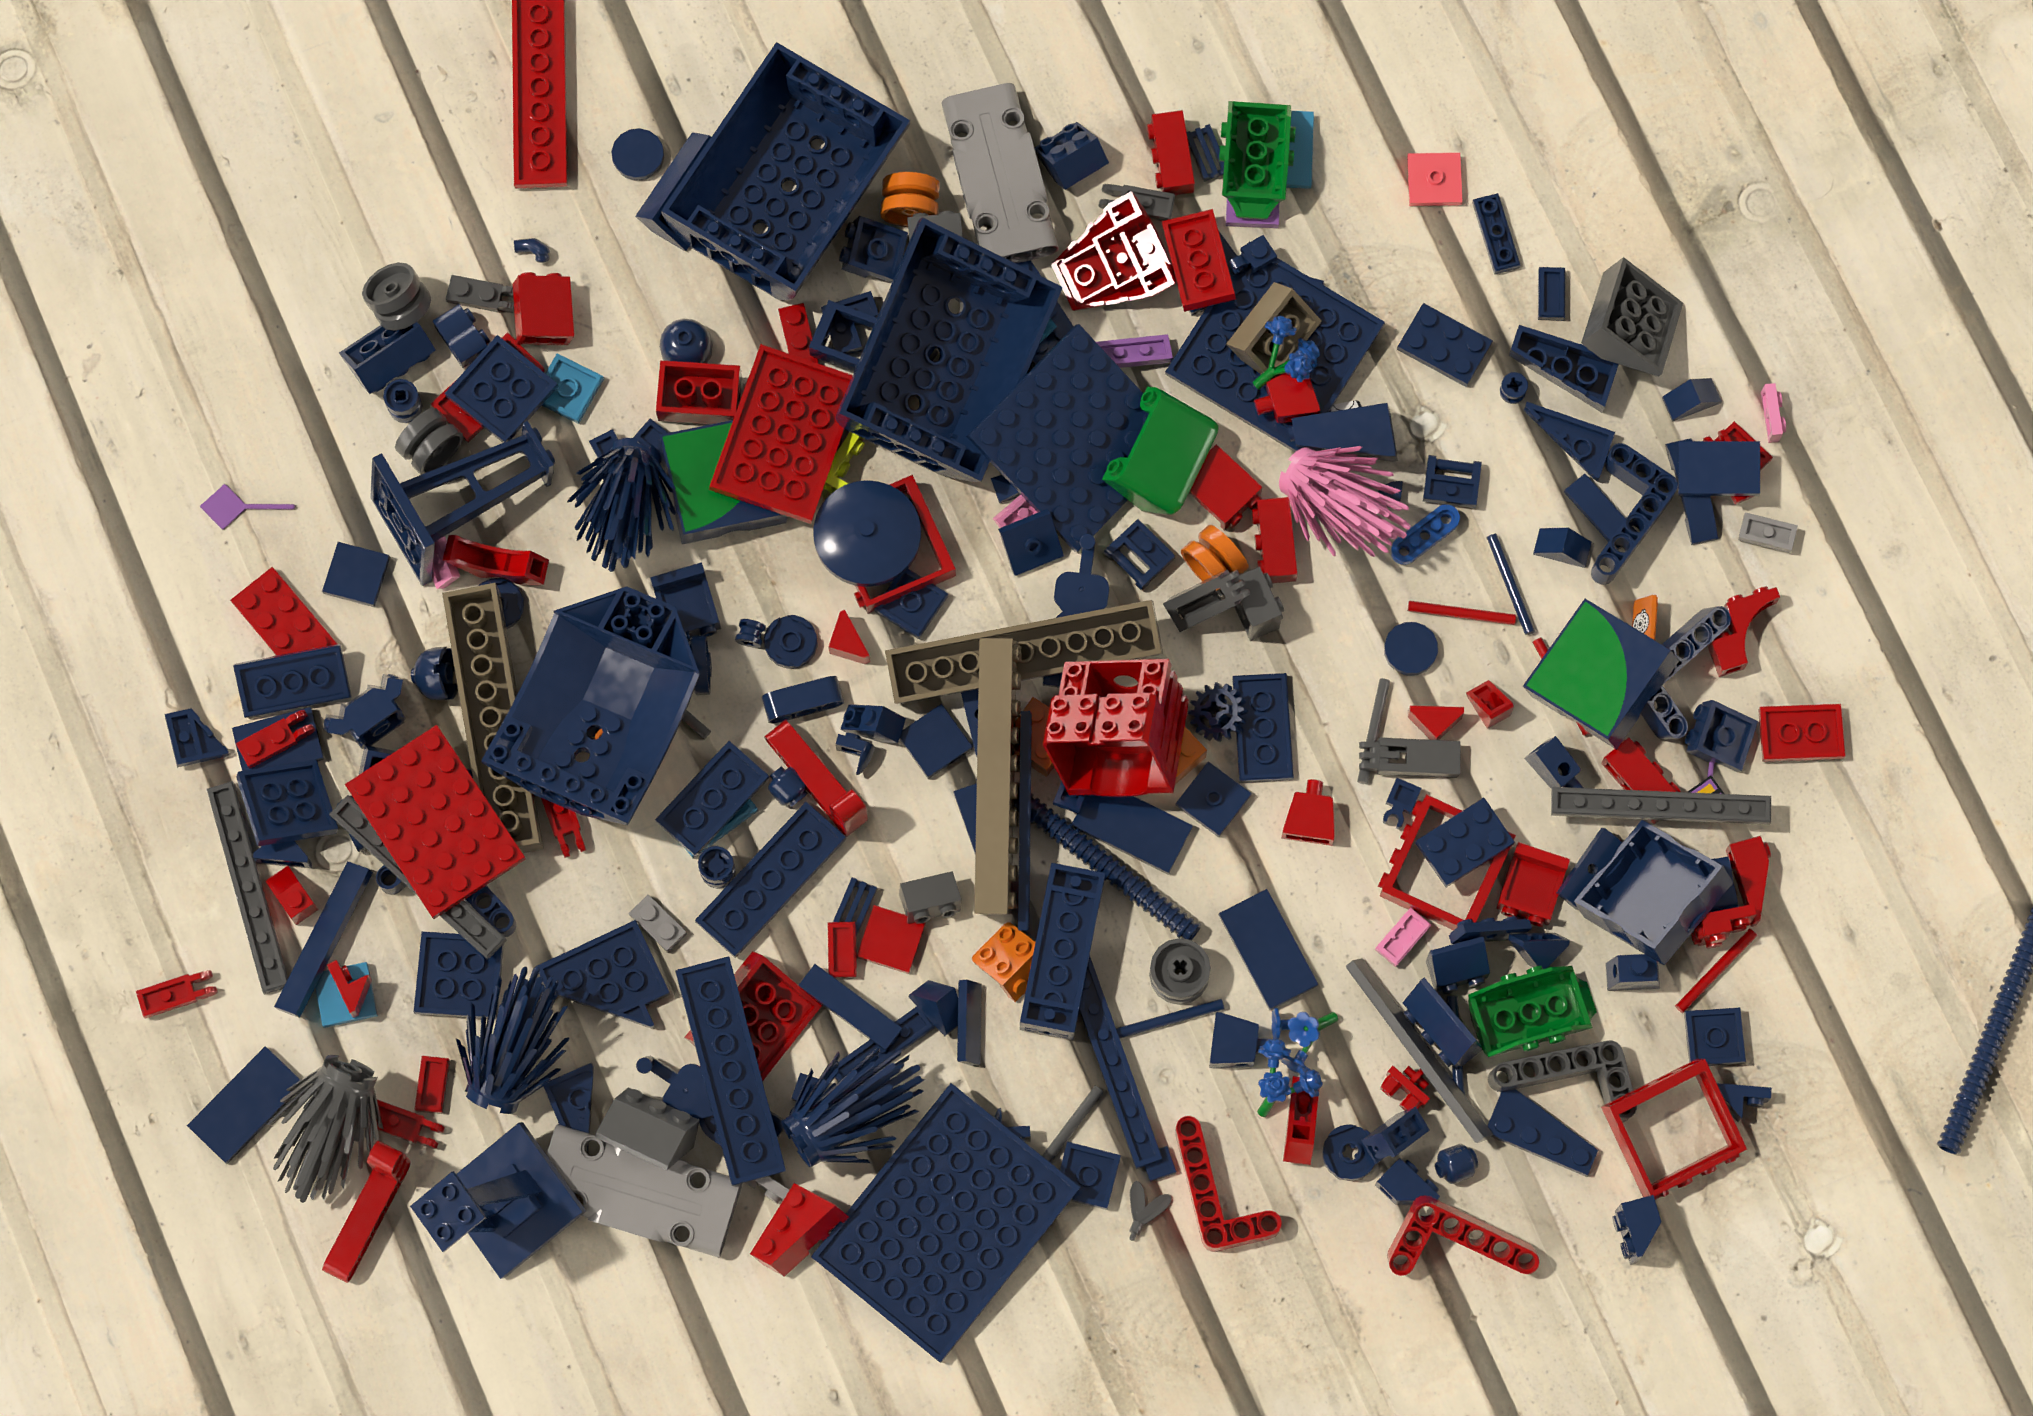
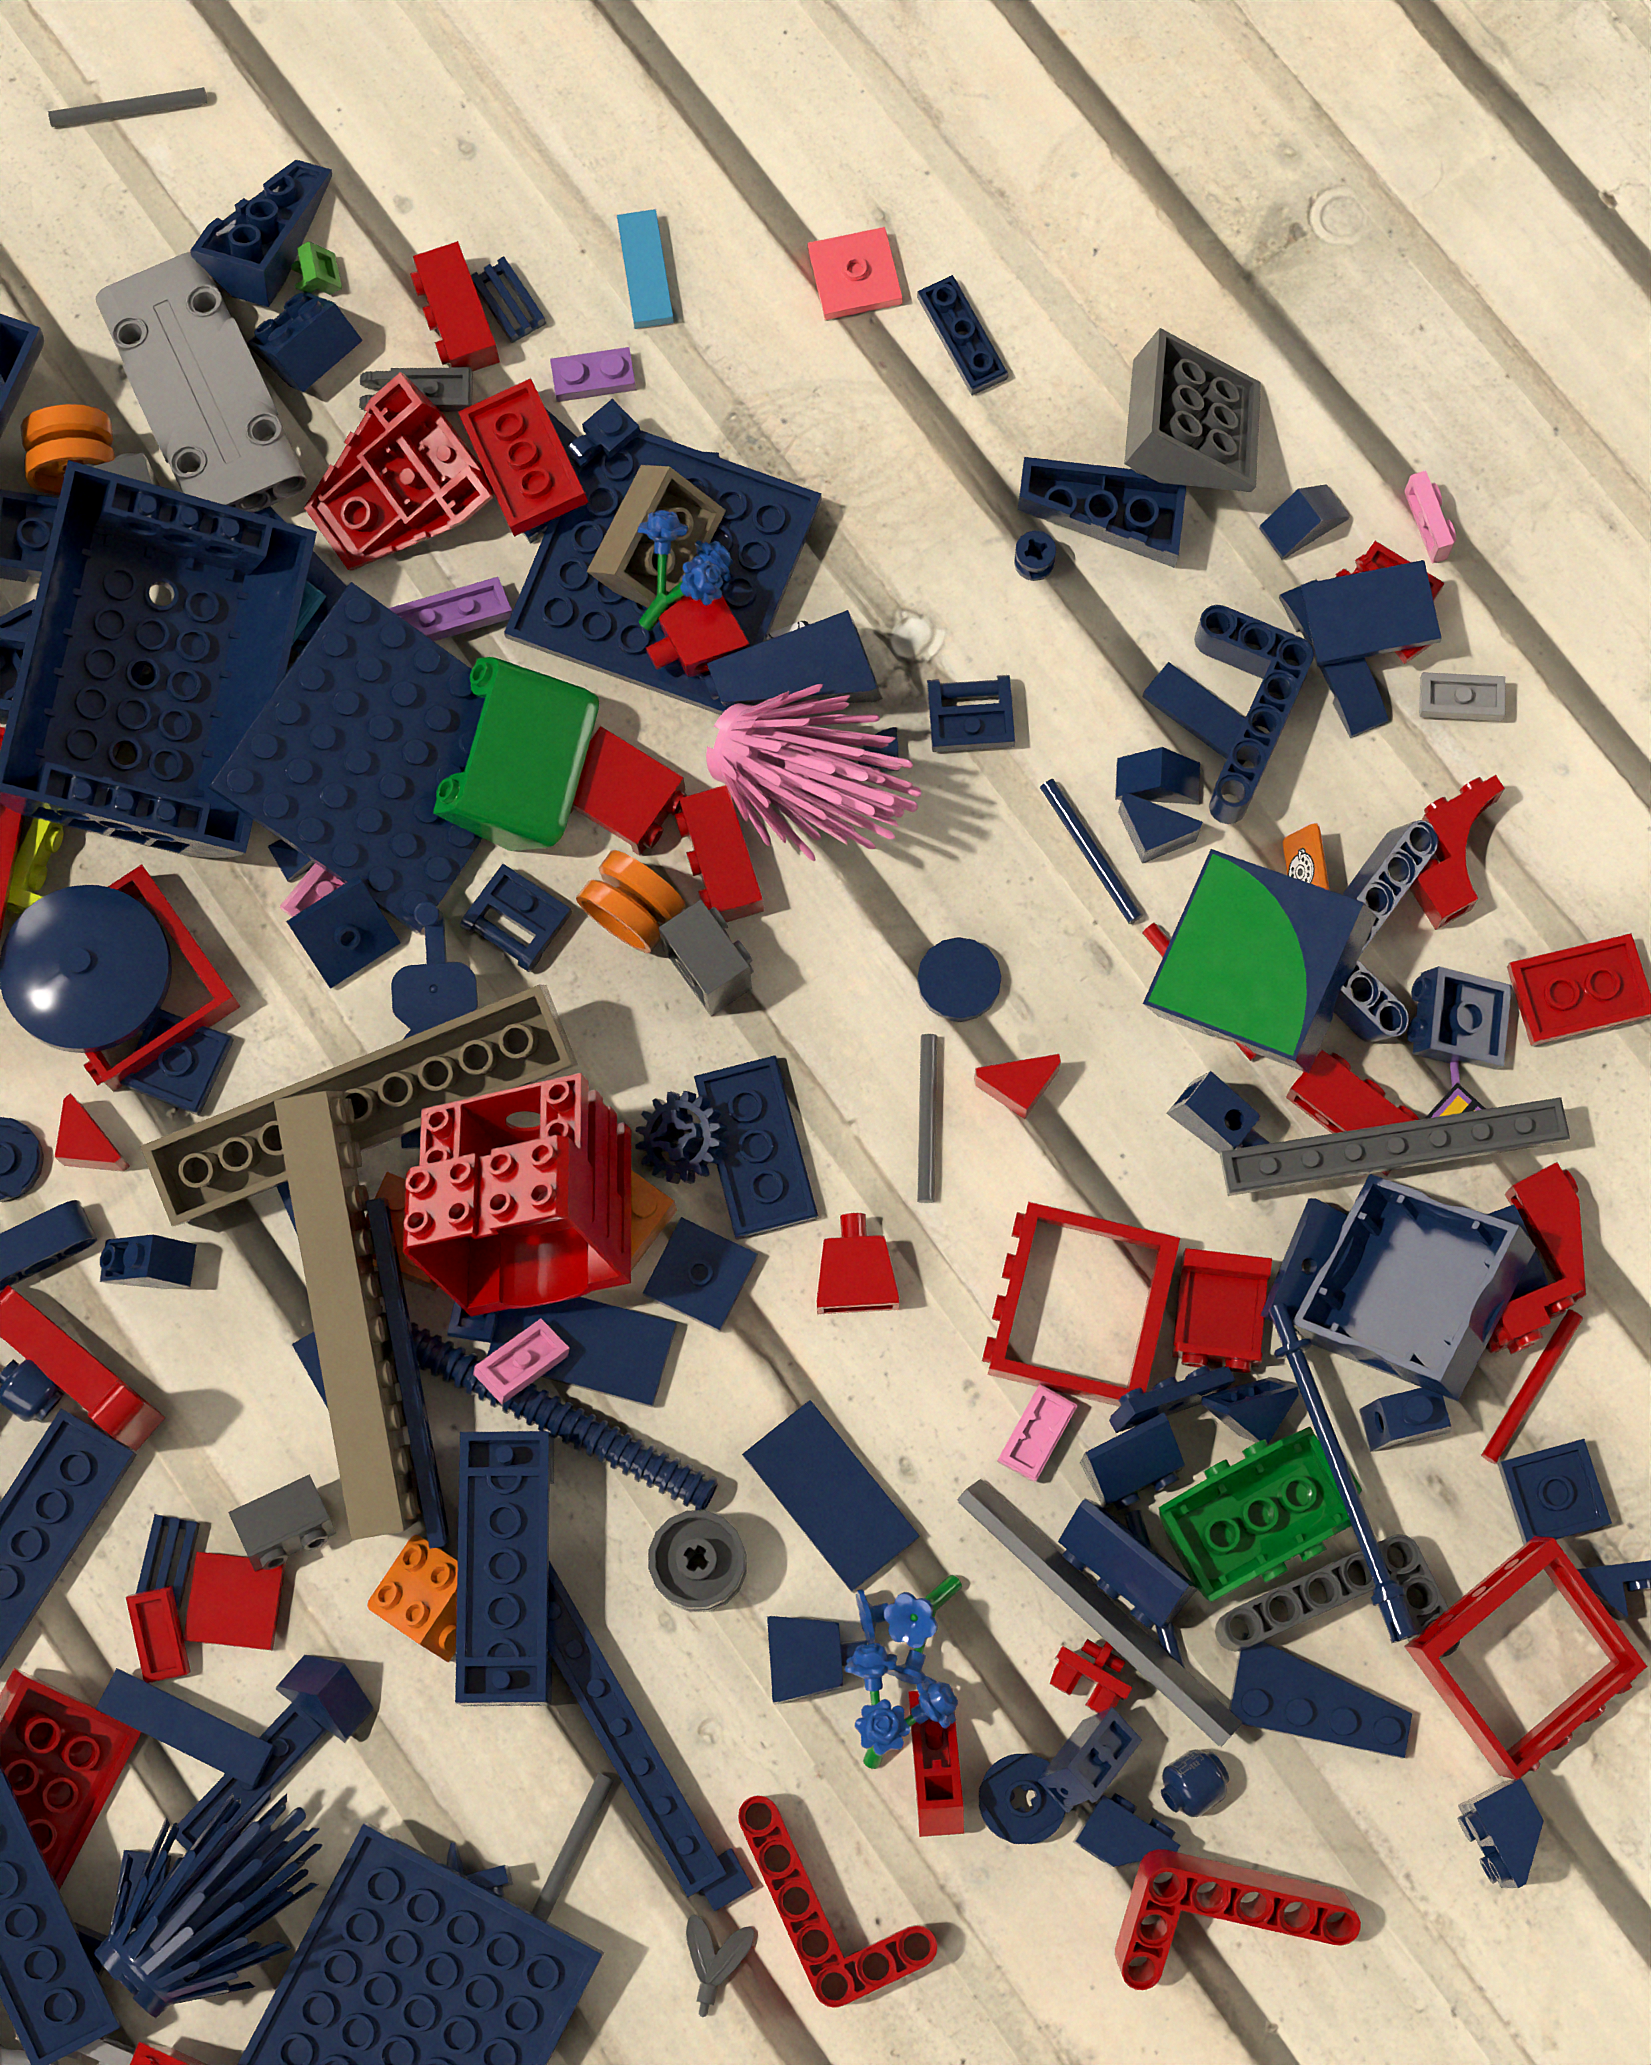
camera: 10 degrees left, 0 degrees up
dark blue plate [835,733,875,775] -> none
dark blue tile [900,704,972,779] -> none
dark blue tile [957,979,982,1066] -> none
dark blue plate [1060,1141,1121,1210] -> none
dark blue bar [1116,999,1224,1038] -> none
dark grey hinge [1163,569,1251,632] -> none
green slope [1219,101,1296,220] -> none
dark grey hinge [1359,737,1460,778] -> none
dark blue plate [1383,778,1422,830] -> none
blue plate [1391,504,1460,565] -> none
dark blue plate [1397,303,1493,387] -> none
red bar [1407,601,1516,625] -> none
dark blue plate [1415,798,1515,888] -> none
red slope [1466,680,1514,729] -> none
dark blue wing [1524,402,1615,481] -> none
dark blue tile [1538,267,1565,321] -> none
none -> dark blue wedge [190,160,332,307]
none -> bright green tile [291,241,342,295]
none -> bright pink plate [473,1319,570,1404]
none -> dark blue slope [1118,792,1203,864]
none -> dark blue bar [1268,1303,1419,1643]

